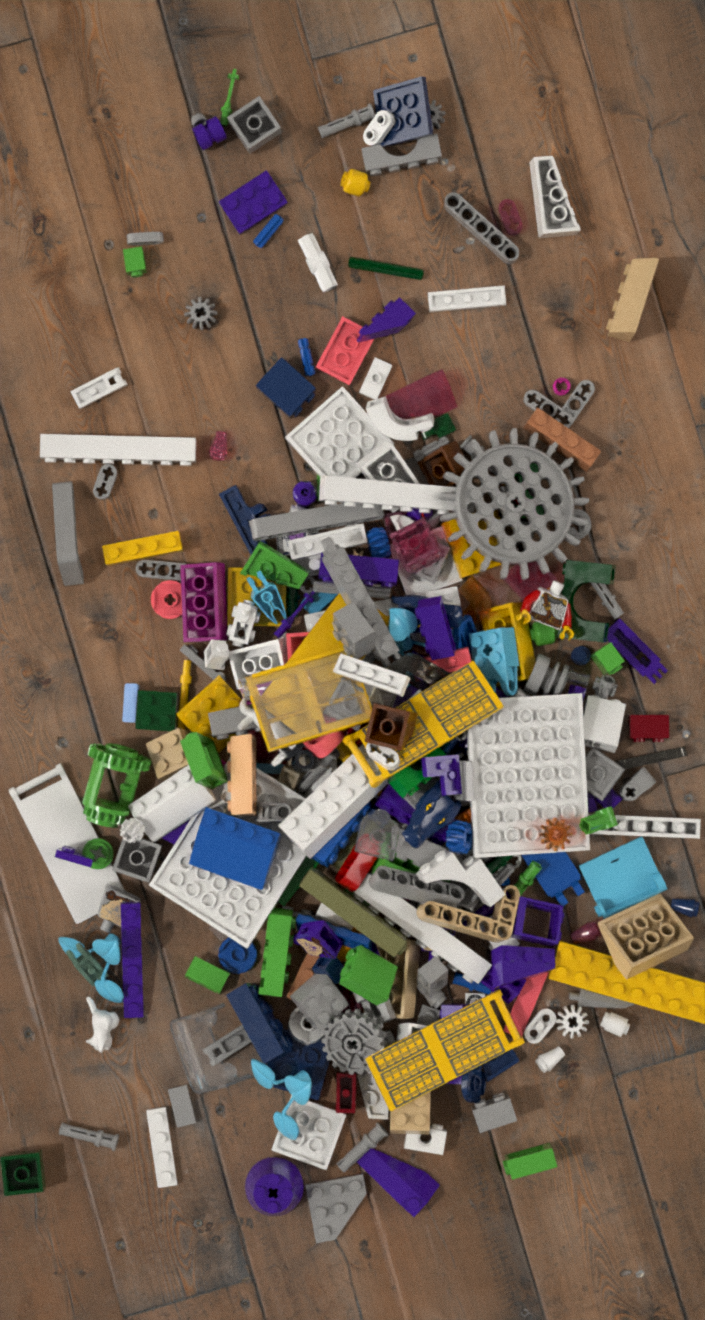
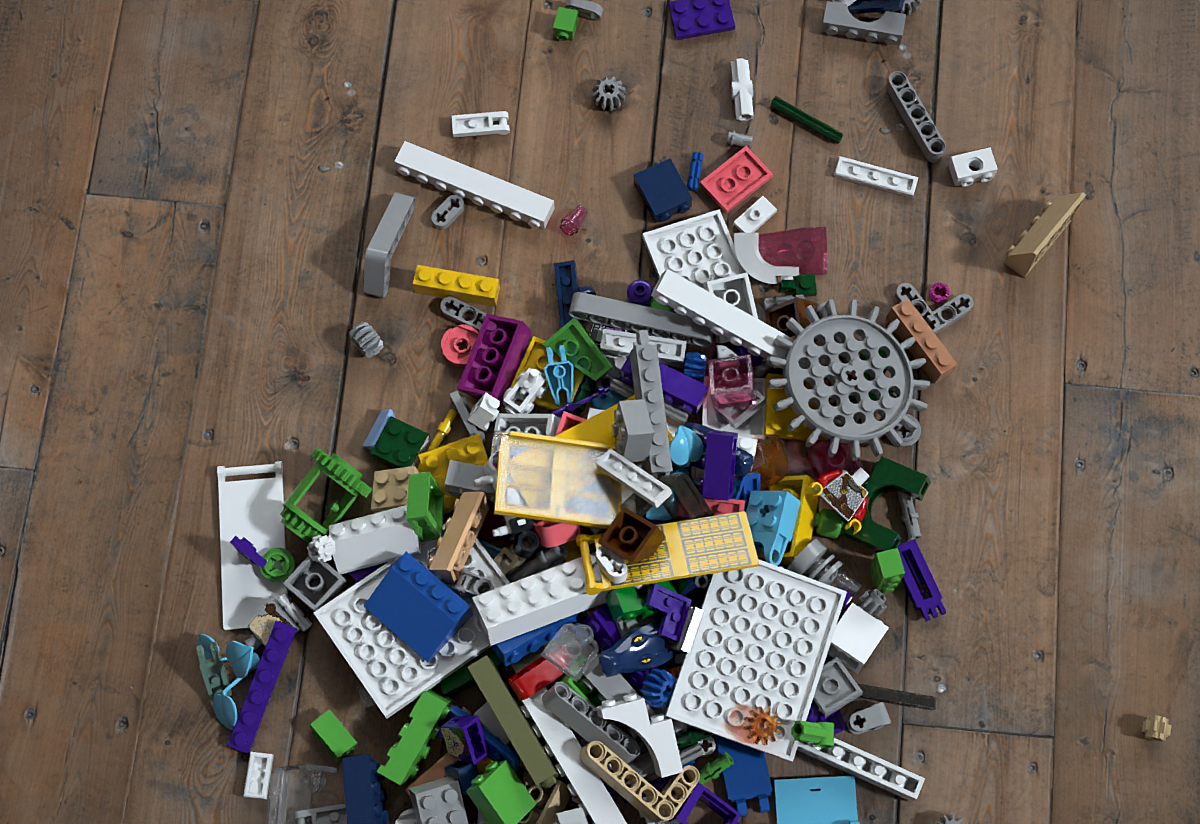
camera: 25 degrees right, 15 degrees down
white animal [86,997,119,1053] -> none
blue tile [218,937,257,974] -> none
blue axle [253,214,284,248] -> none
yellow head [340,169,370,197] -> none
dark purple slope [357,297,416,343] -> none
clear pink beam [498,199,523,236] -> none
white wedge [529,156,581,238] -> none
dark blue plate [571,646,590,666] -> none
dark red brick [628,715,669,742] -> none
none -> white plate [244,752,274,800]
none -> white axle [277,594,312,631]
none -> light grey gear [349,322,383,358]
none -> light grey pin [726,130,753,149]
none -> white brick [948,147,998,187]

